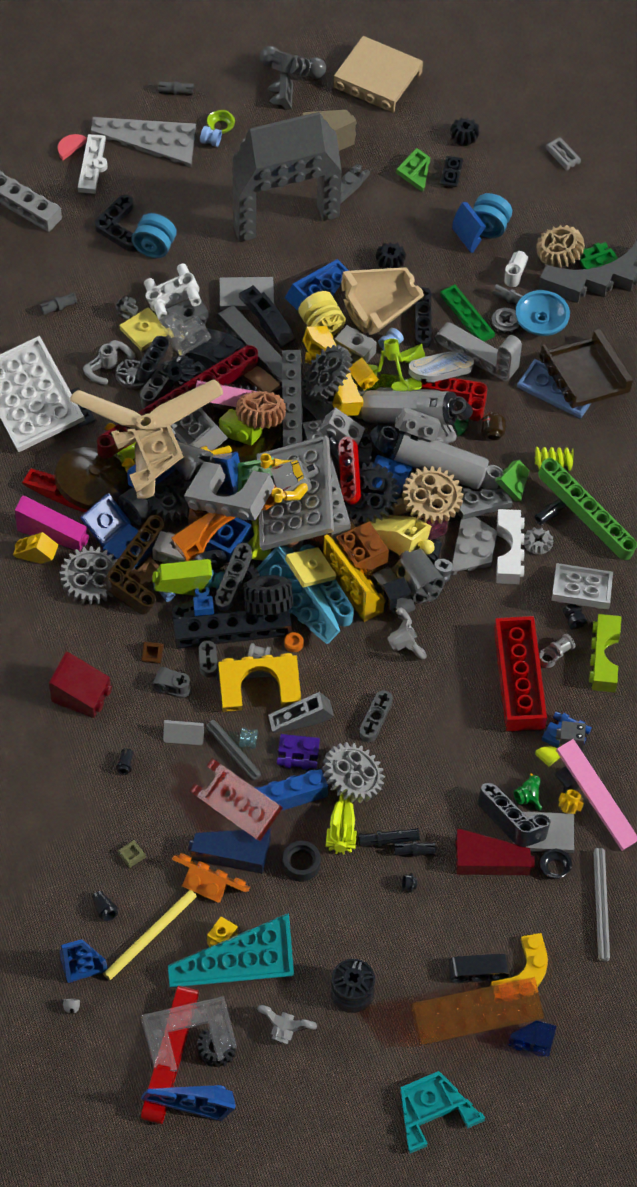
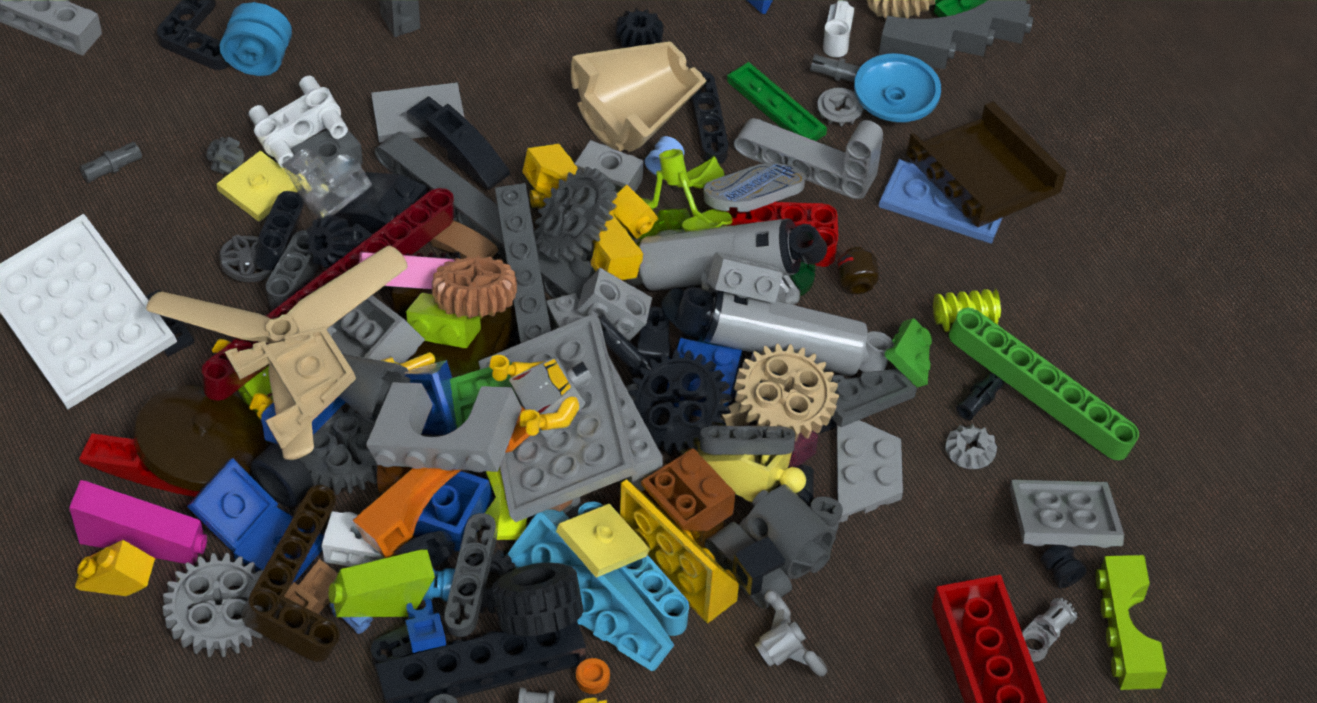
camera: 10 degrees left, 5 degrees down
light grey piece [83,340,135,385] -> none
blue wedge [285,259,349,310] -> none
light yellow wheel [299,291,346,335] -> none
red beam [338,436,361,505] -> none
white arch [496,509,524,584] -> none
none -> dark grey beam [700,426,795,455]

